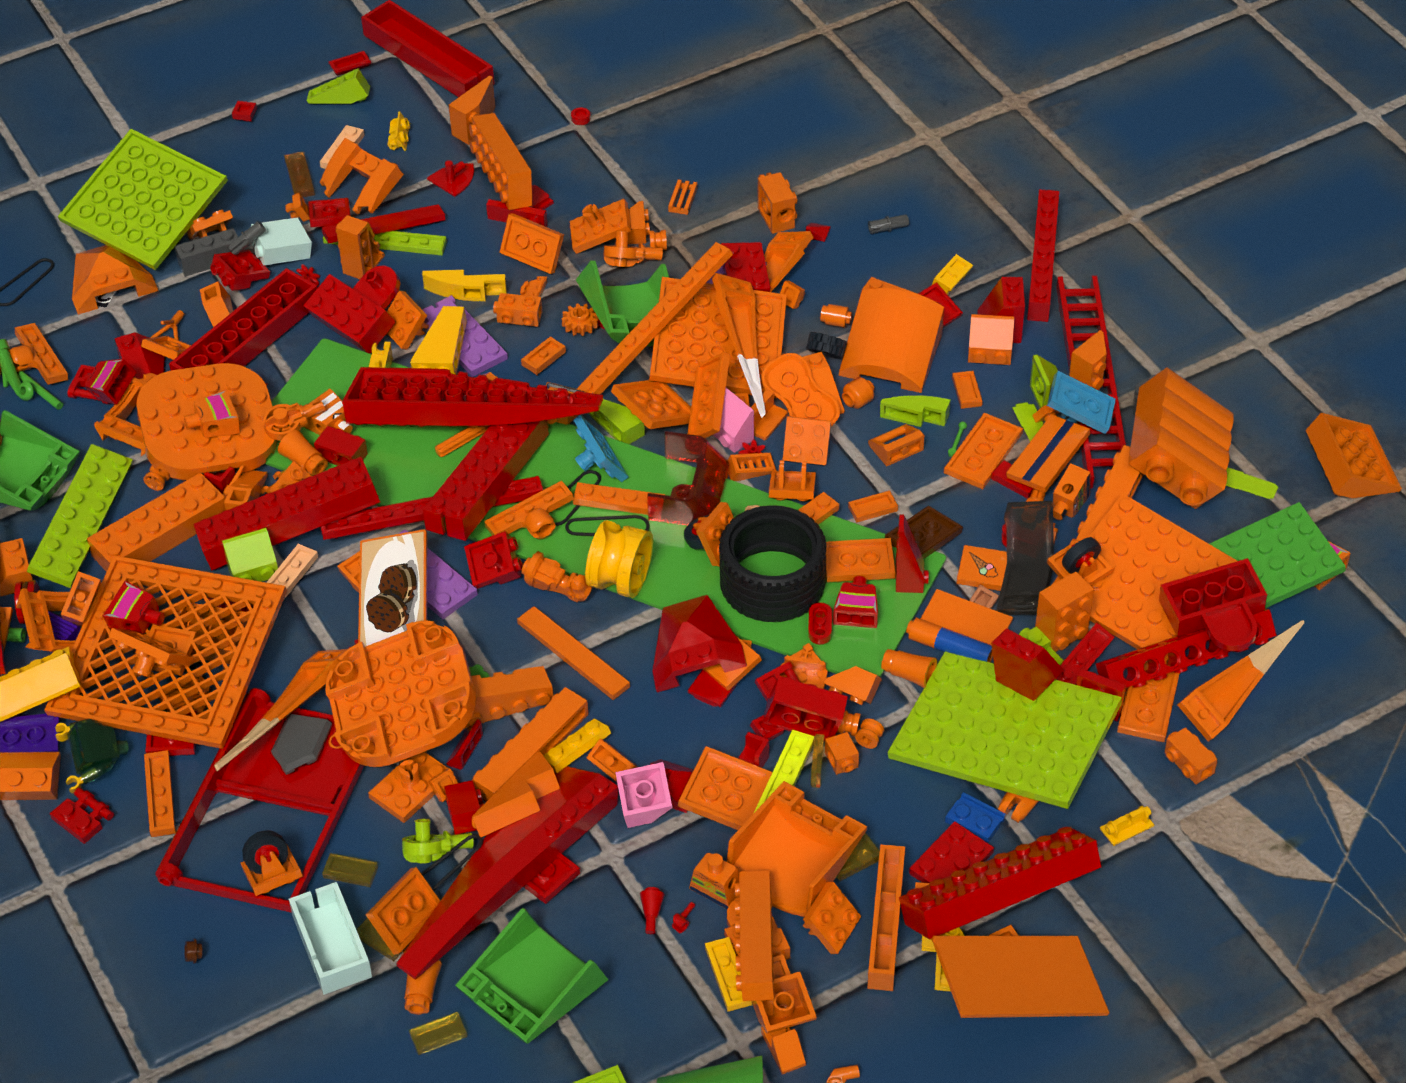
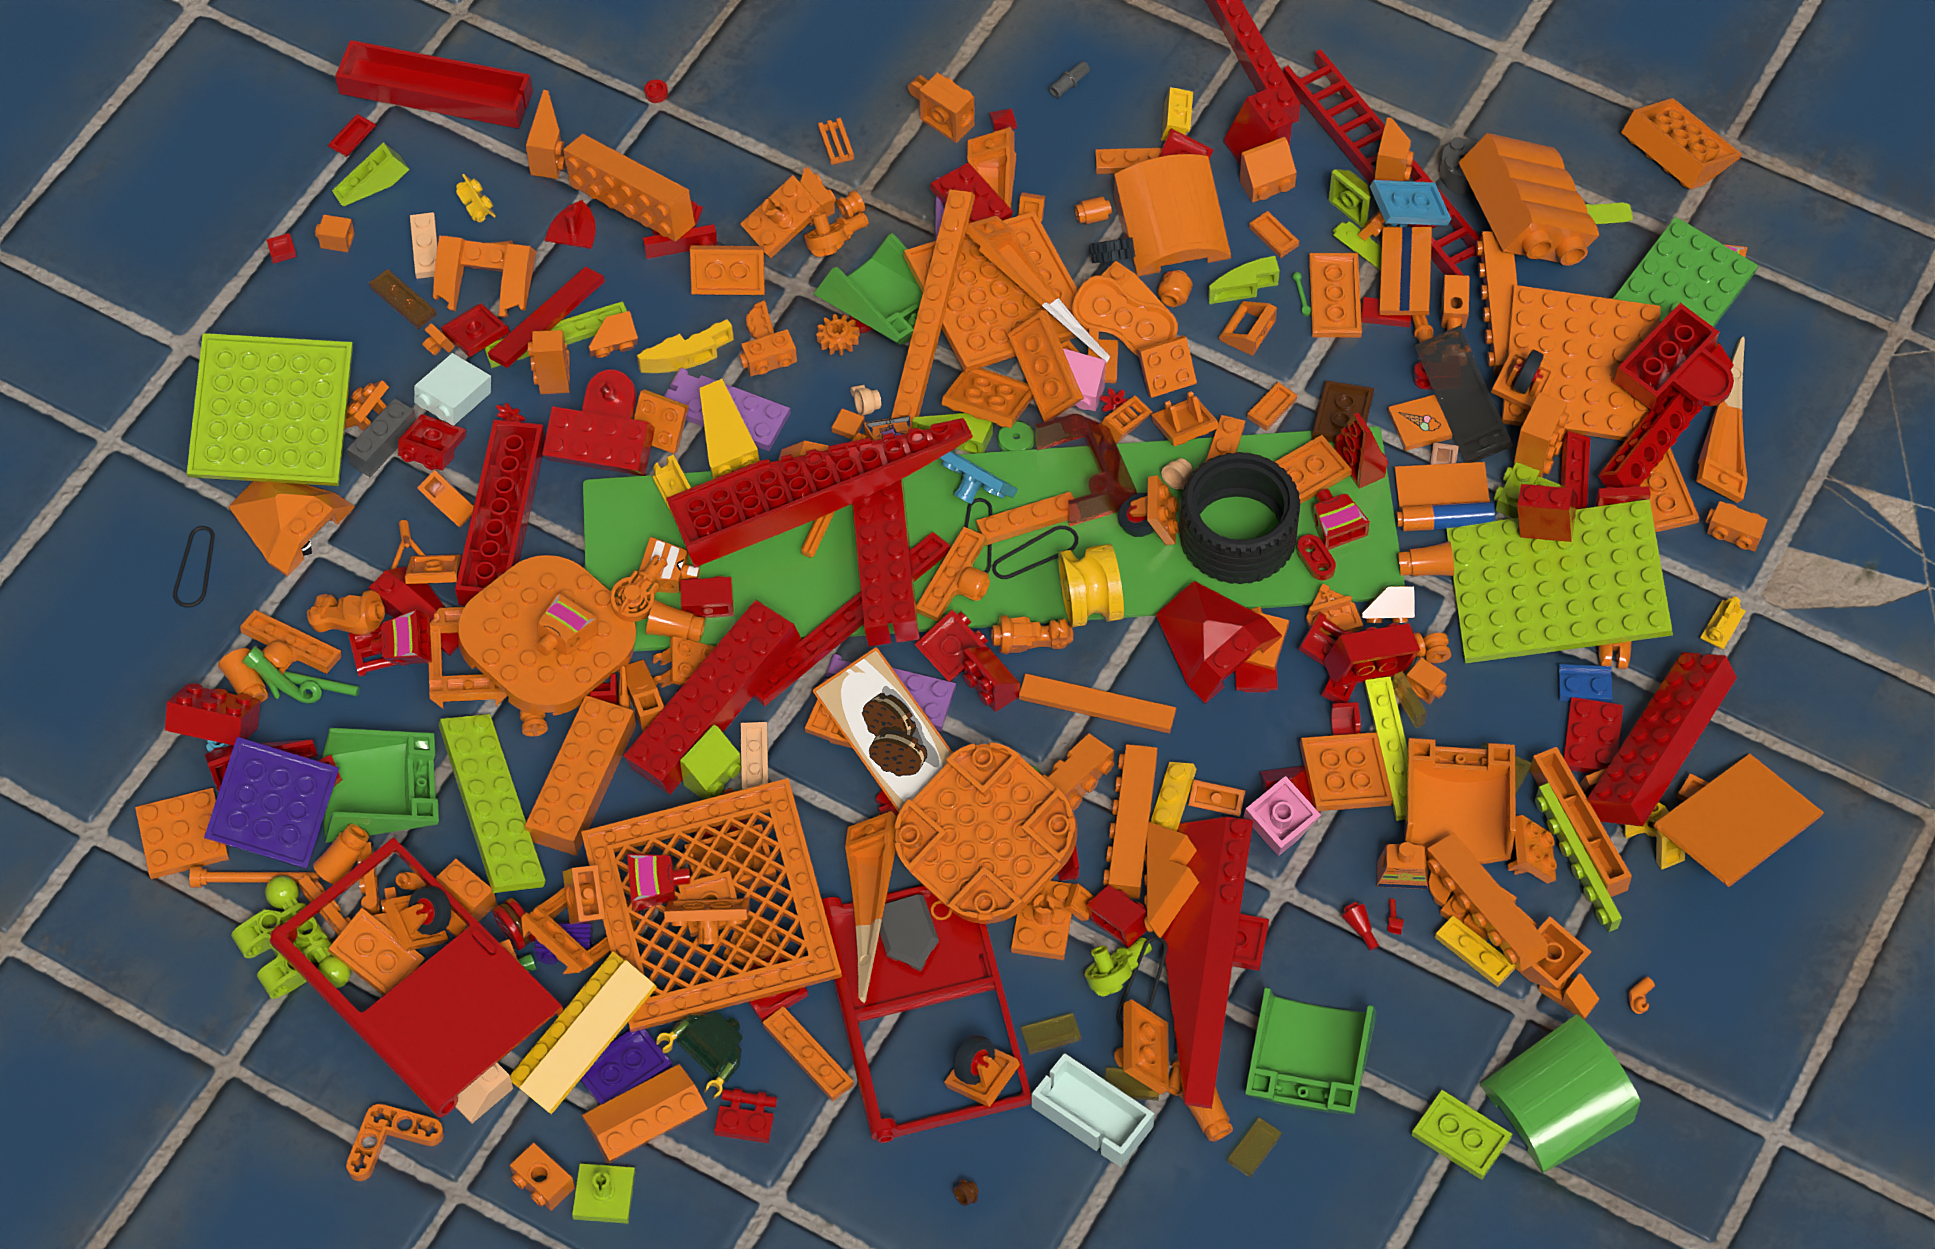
camera: 30 degrees left, 10 degrees up
dark grey axle [229,221,267,255] -> none
orange plate [521,337,566,375] -> none
none -> orange animal [307,590,385,635]
none -> orange brick [315,215,355,252]
none -> orange slope [589,311,638,358]
none -> orange tile [831,409,865,440]
none -> light nougat piece [850,385,881,416]
none -> red slope [963,647,1020,712]
none -> bright green piece [998,421,1035,451]
none -> lime plate [1535,783,1622,932]

